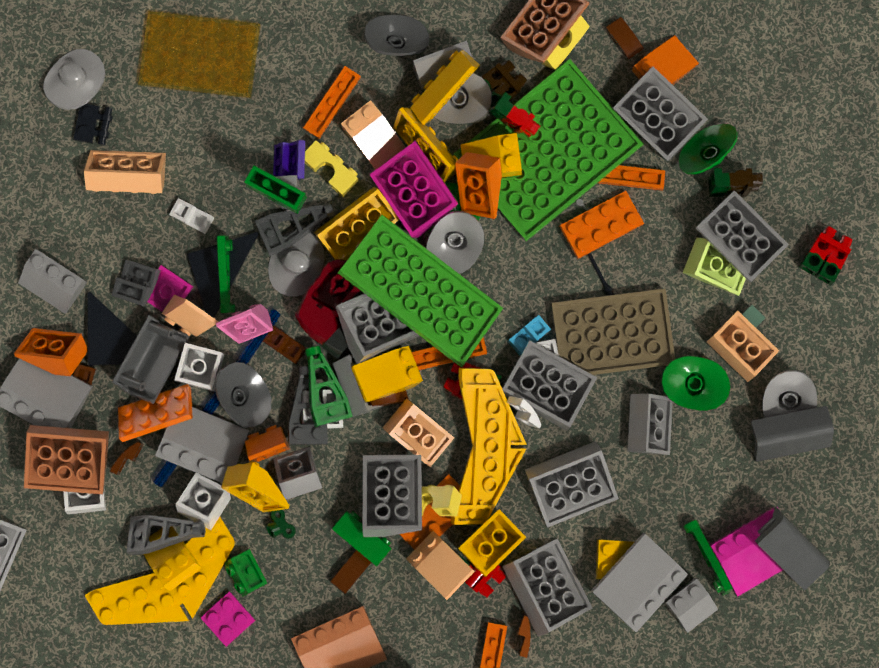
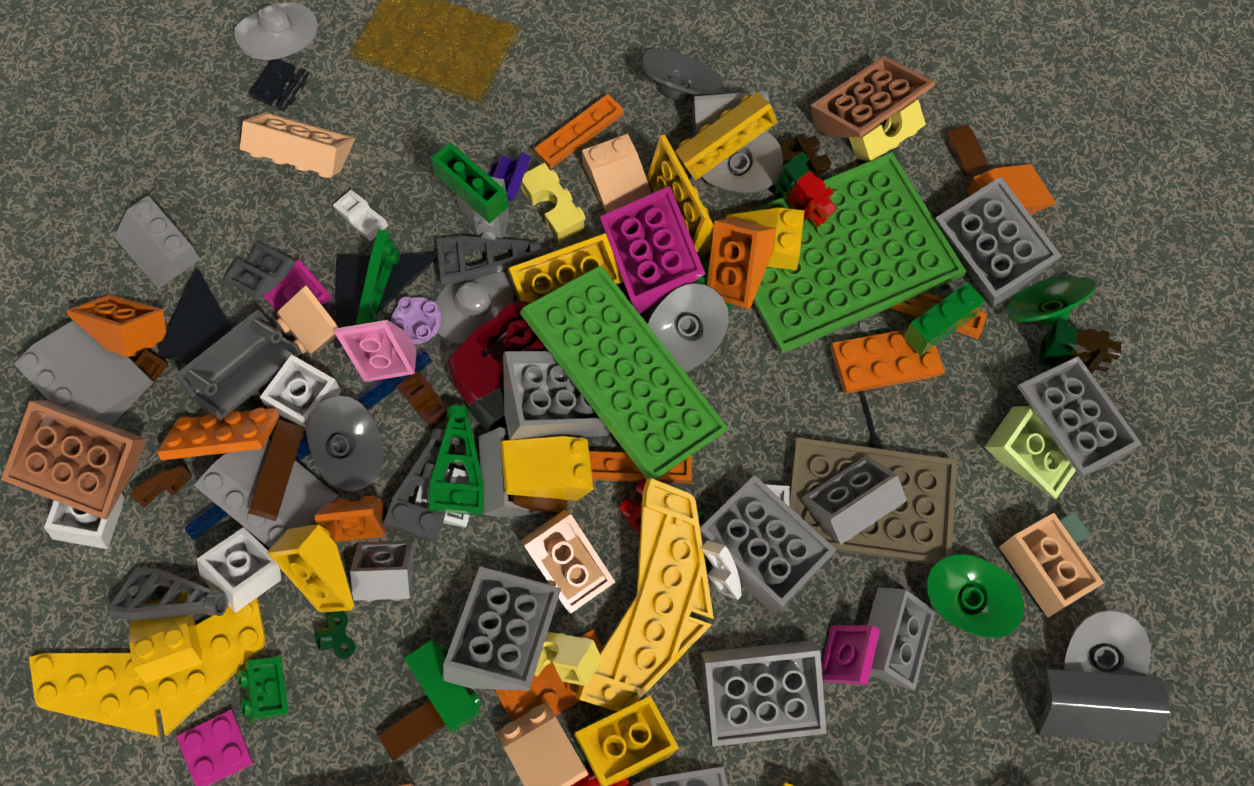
camera: 15 degrees right, 15 degrees down
medium azure slope [508,315,551,356] -> none
hips [799,226,852,286] -> none
none -> reddish brown tile [248,419,304,521]
none -> lavender dish [391,297,442,344]
none -> light grey slope [801,455,907,545]
none -> dark pink plate [821,625,880,685]
none -> green brick [903,282,986,356]

